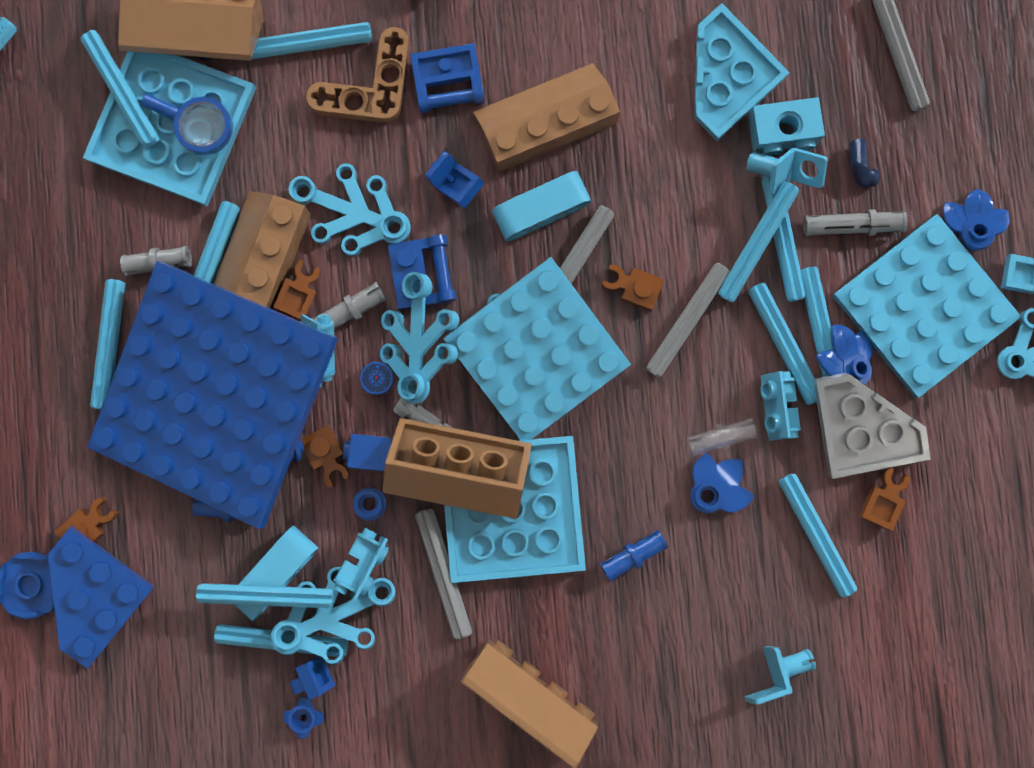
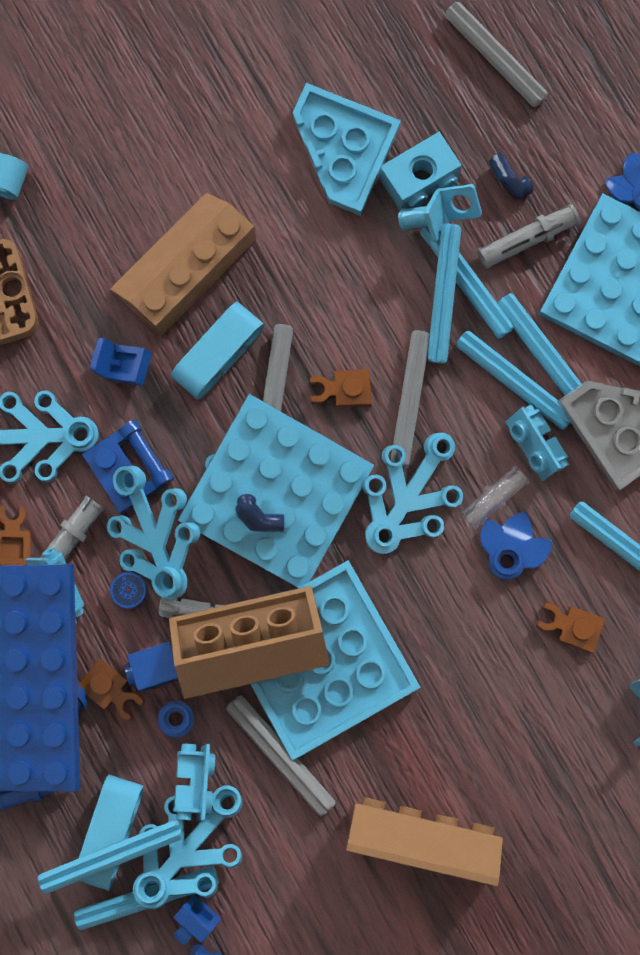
camera: 25 degrees left, 5 degrees down
blue plate [410,43,485,114] -> none
blue pin [599,530,668,582] -> none
blue plate [816,324,873,385] -> none
none -> dark blue arm [235,494,284,532]
none -> medium azure plant [362,433,463,554]
none -> dark orange plate [536,603,605,654]

